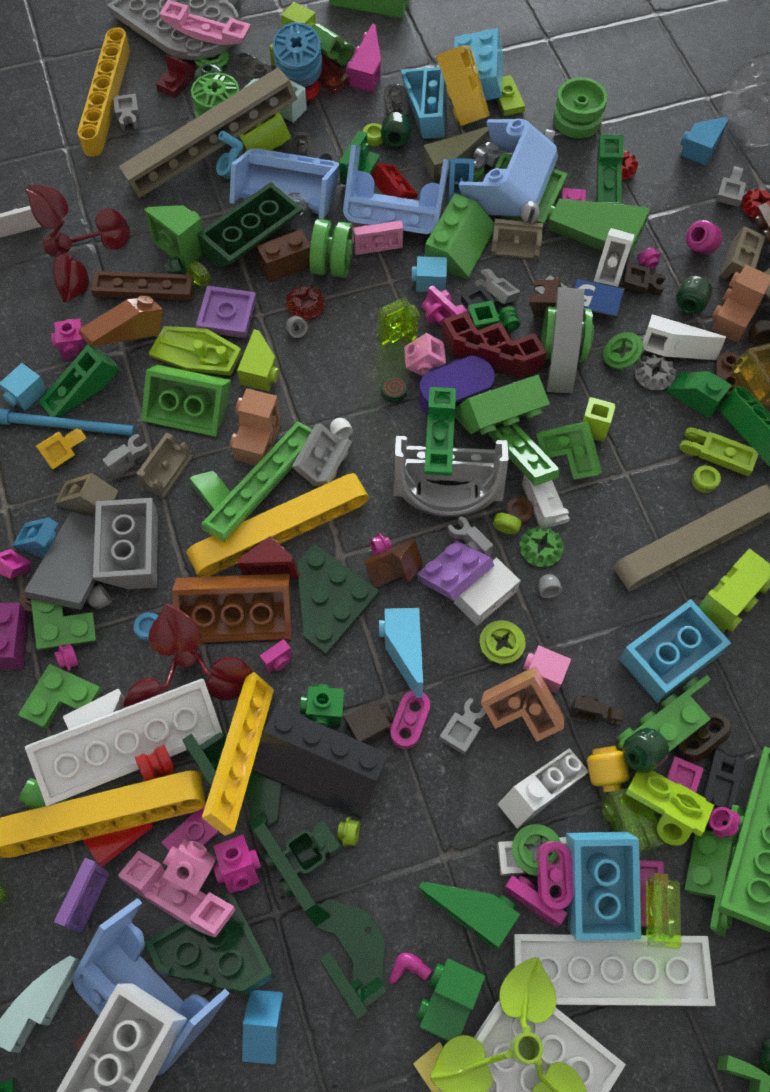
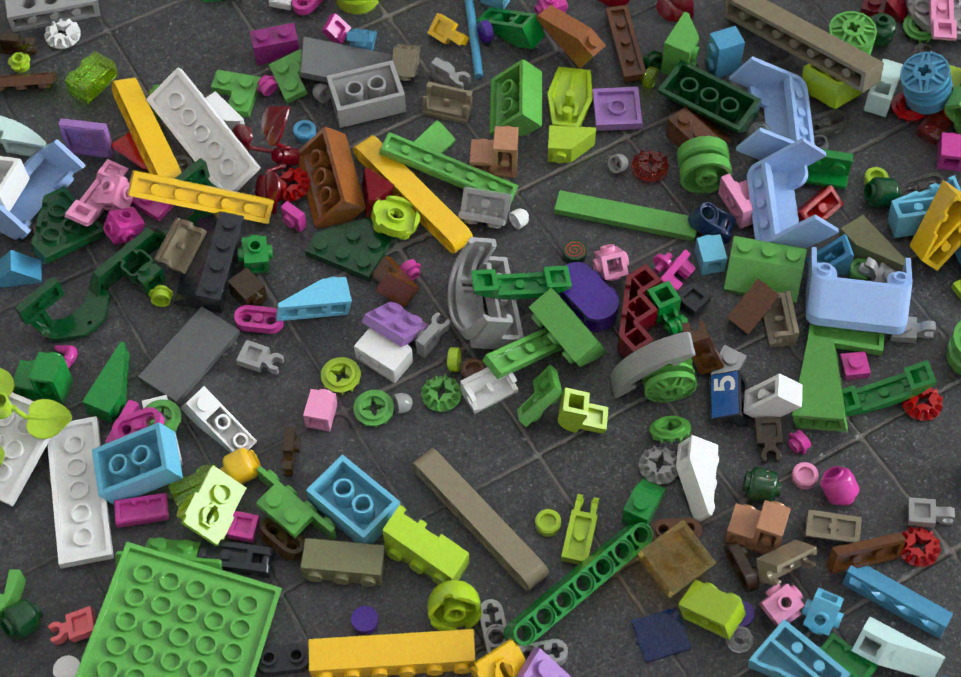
camera: 80 degrees right, 5 degrees down
red wheel [135,744,176,781] -> none
medium azure plate [216,131,243,179] -> none
clear neon green bracket [377,297,420,346] -> none
light grey plate [475,268,521,304] -> none
nougat brick [481,666,564,742] -> none
light grey hinge [520,201,540,223] -> none
dark green head [622,728,669,773] -> none
clear neon green bracket [646,873,681,949] -> none
dark pink plate [709,807,740,838] -> none
none -> dark grey tile [138,306,241,406]
none -> dark tan hinge [154,217,207,274]
none -> red gear [279,167,311,202]
none -> olive brick [301,538,386,587]
none -> bright green gear [354,390,394,428]
none -> lime plate [371,196,420,240]
none -> dark purple tile [477,20,494,44]
none -> bright green tile [554,190,696,242]
none -> dark blue piece [688,202,736,244]
none -> dark azure brick [705,26,745,78]
none -> reddish brown hinge [727,279,780,334]
none -> bright pink tile [791,462,819,490]

